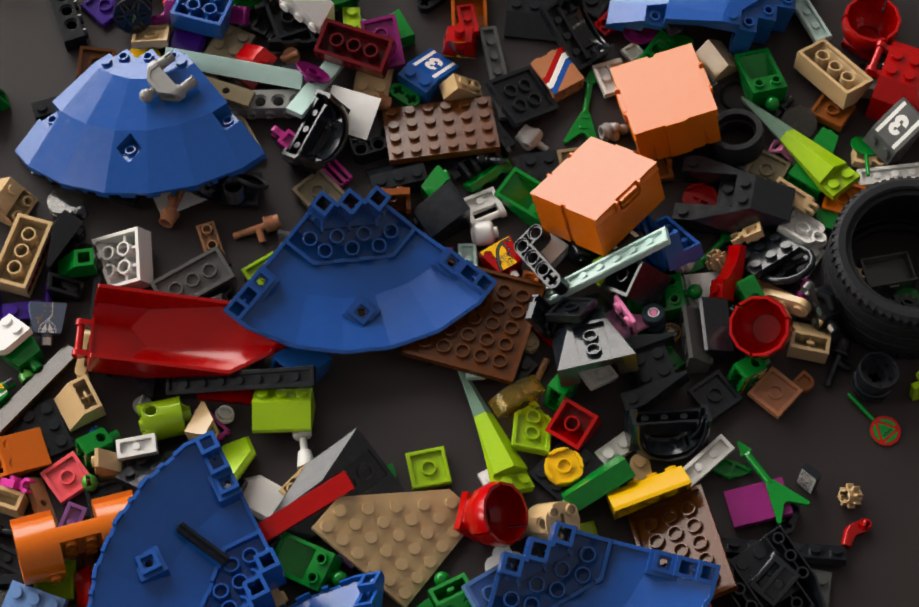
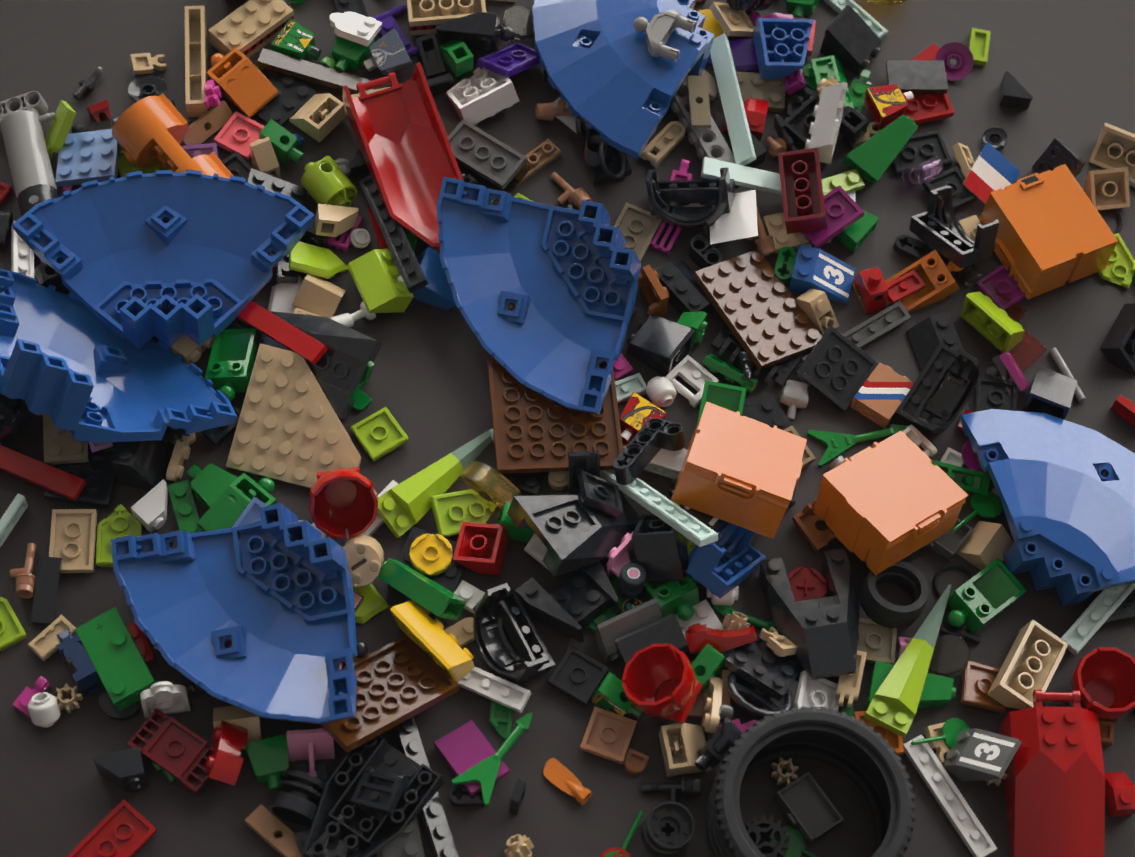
camera: 60 degrees right, 0 degrees up
bright green hinge [81,474,99,491] -> none
white plate [115,433,158,461] -> none
black axle [176,522,230,566] -> none
magenta dish [296,61,330,84] -> none
none -> tan slope [292,274,346,318]
none -> dark purple tile [478,42,540,78]
none -> orange piece [543,758,592,805]

